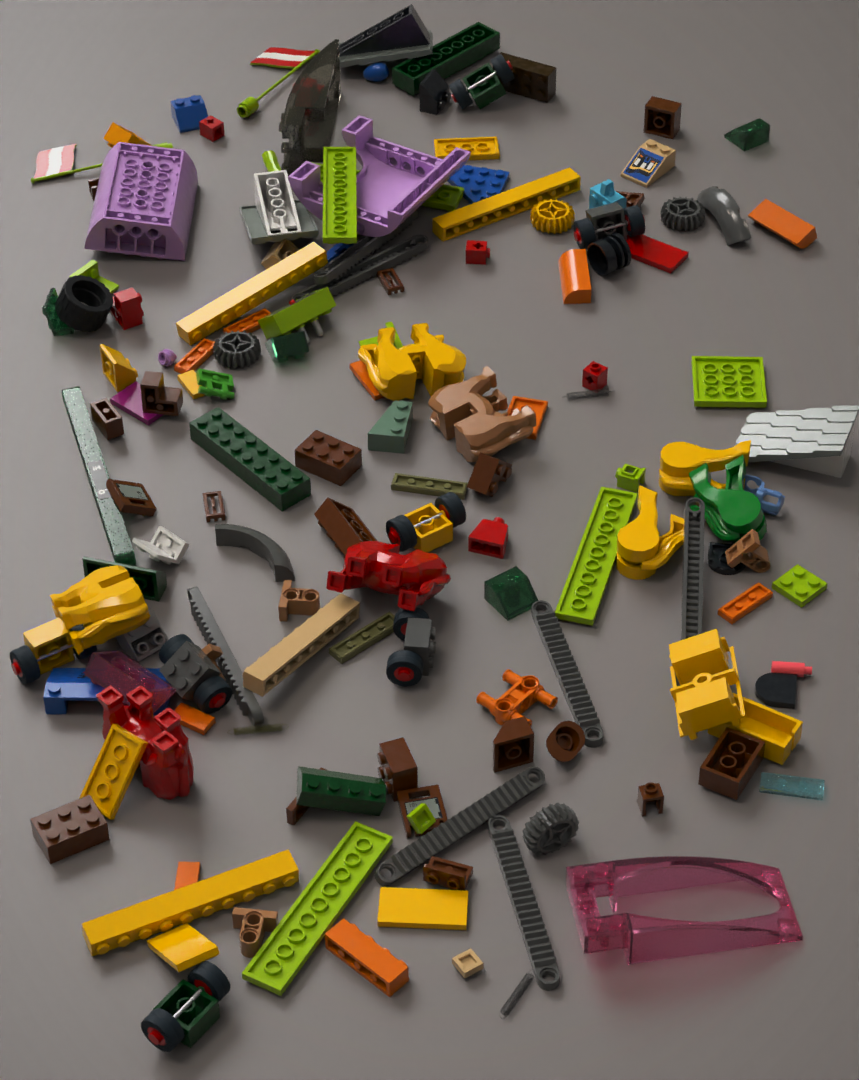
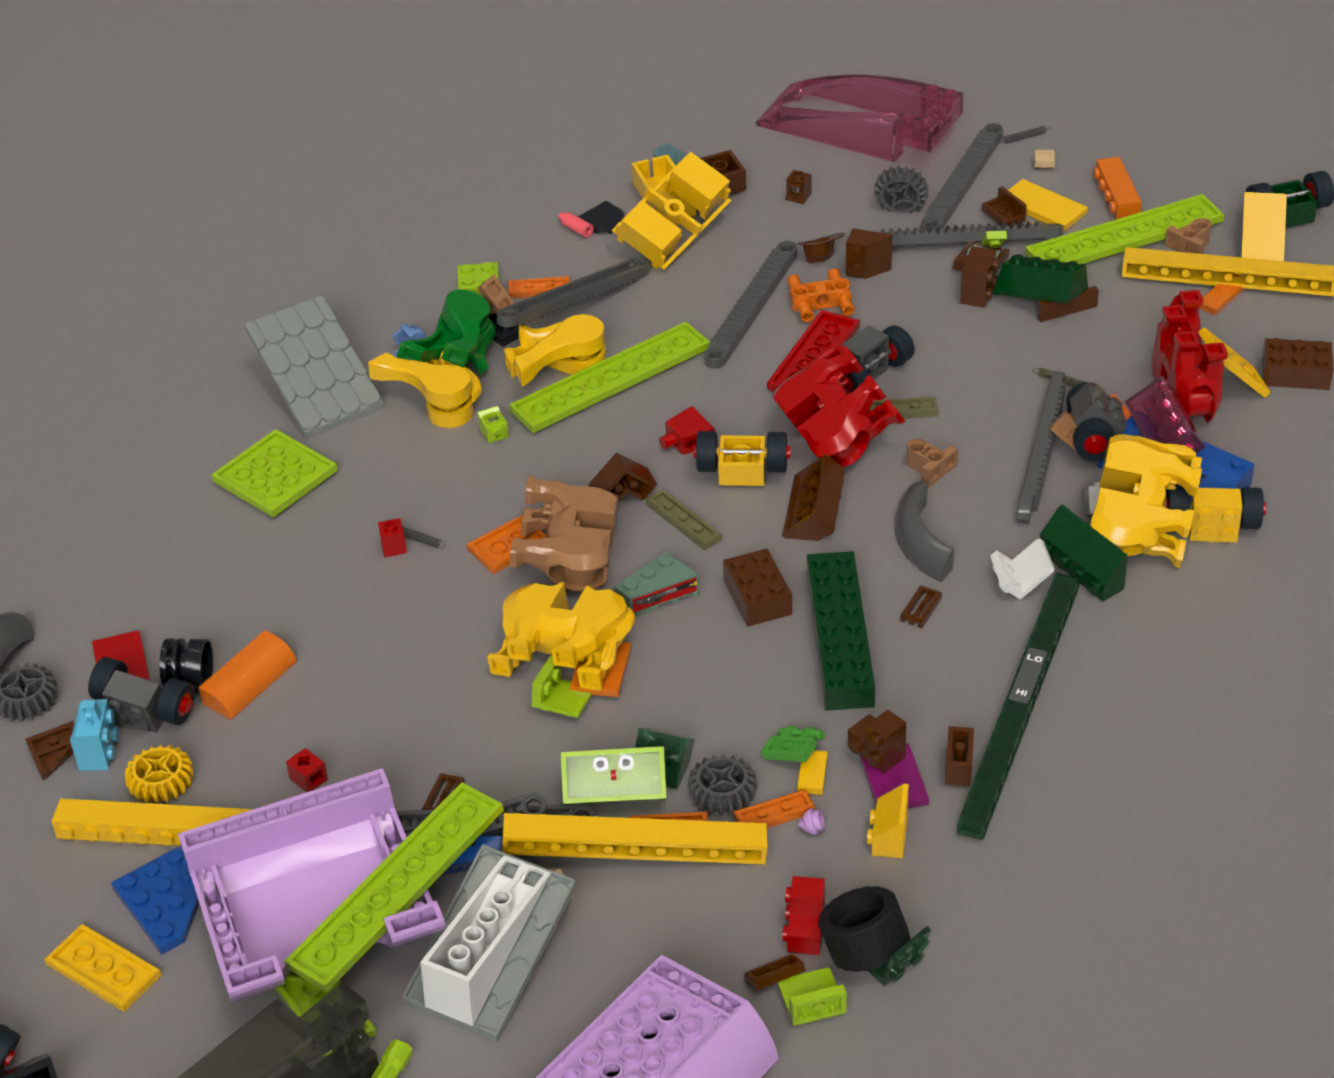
camera: 140 degrees left, 0 degrees up
reddish brown container [106,479,157,516] -> none
tan brick [243,593,360,697] -> none
clear green slope [484,566,539,621] -> none
none -> reddish brown tile [744,954,806,991]
none -> red plate [767,310,860,391]

